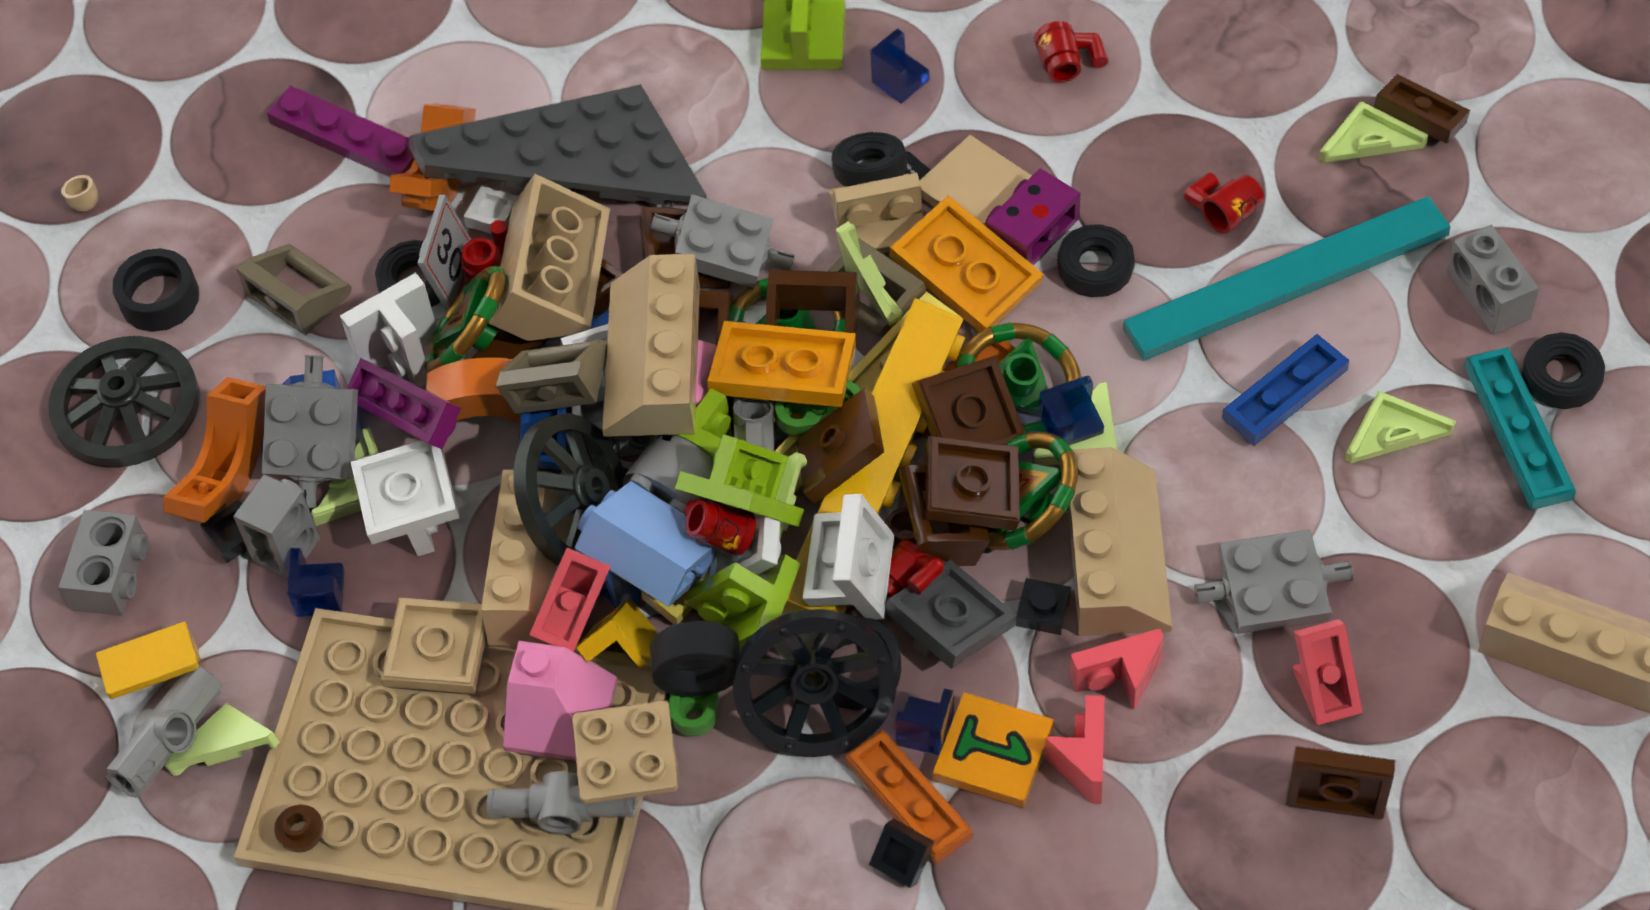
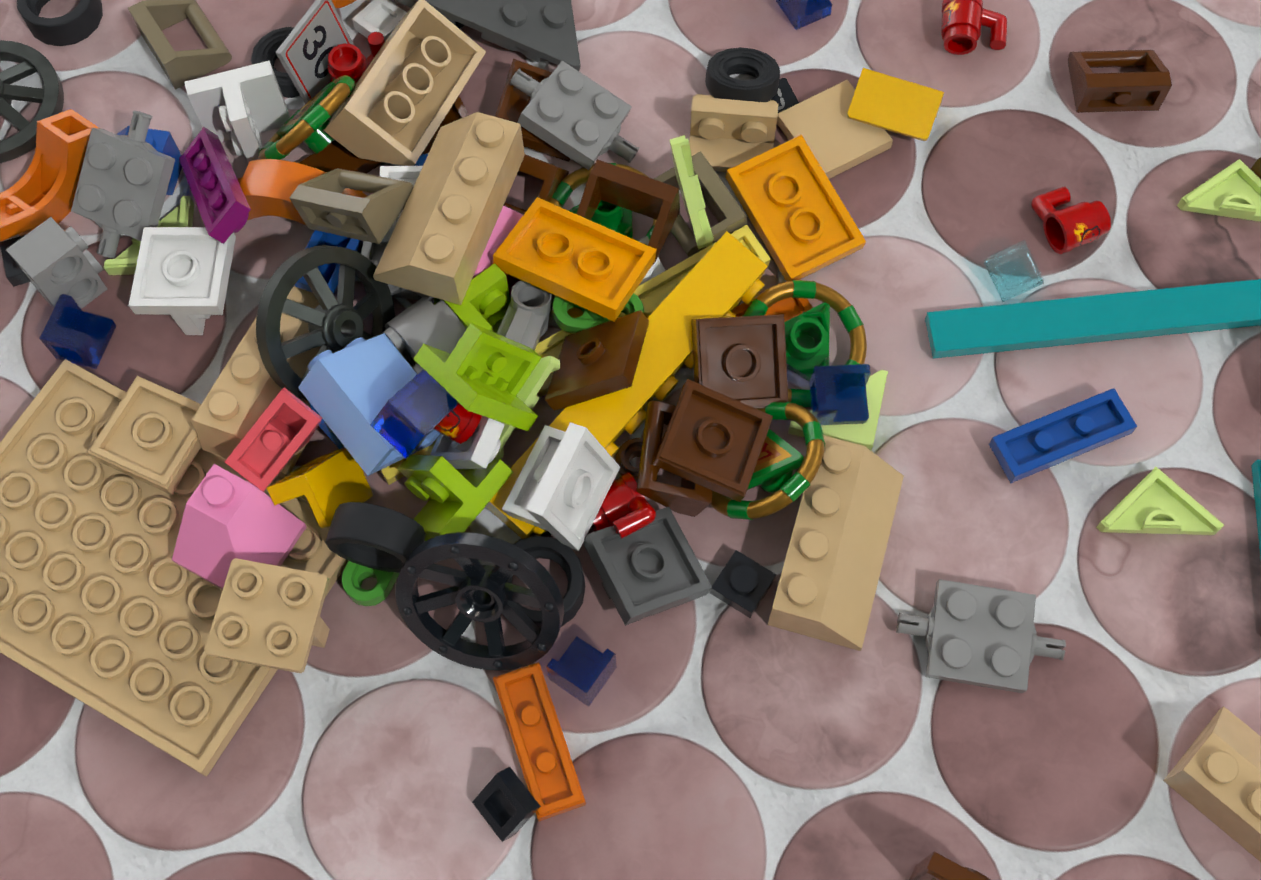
camera: 15 degrees right, 10 degrees up
light grey pin [487,771,636,834] -> none
light orange tile [933,692,1054,808] -> none
magenta brick [985,168,1080,266] -> none
coral slope [1045,695,1105,804] -> none
black tyre [1057,224,1135,297] -> none
coral slope [1070,628,1164,709] -> none
coral slope [1292,619,1363,725] -> none
none -> clear blue panel [370,369,458,459]
none -> yellow panel [847,68,944,141]
none -> clear light blue slope [984,239,1044,302]
none -> reddish brown tile [1068,50,1172,113]

